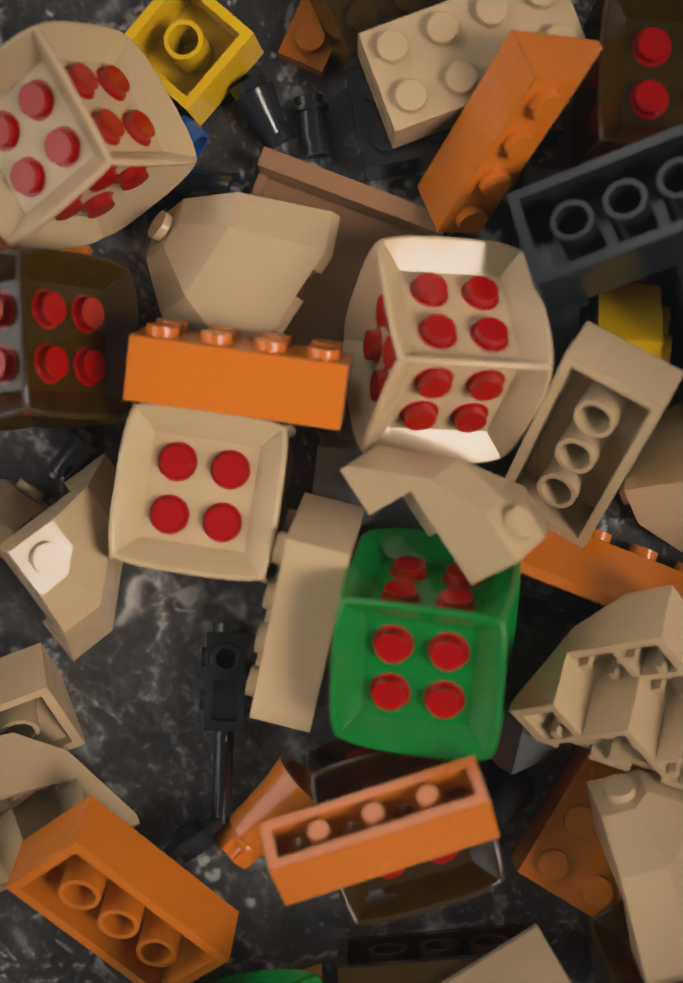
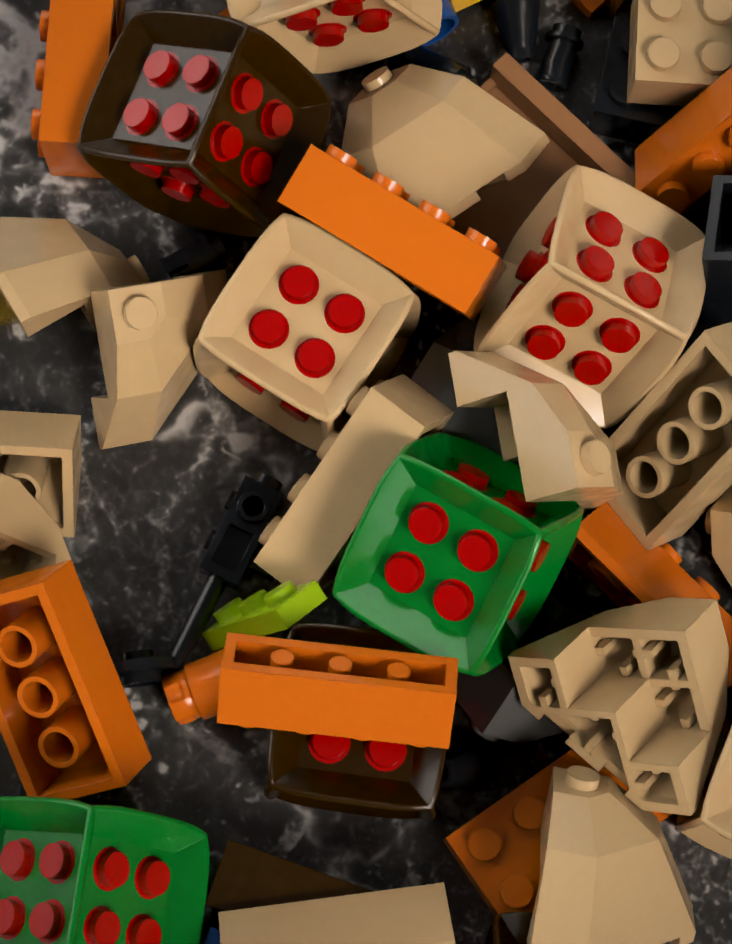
camera: 20 degrees right, 10 degrees down
none -> lime plate [202,580,327,651]

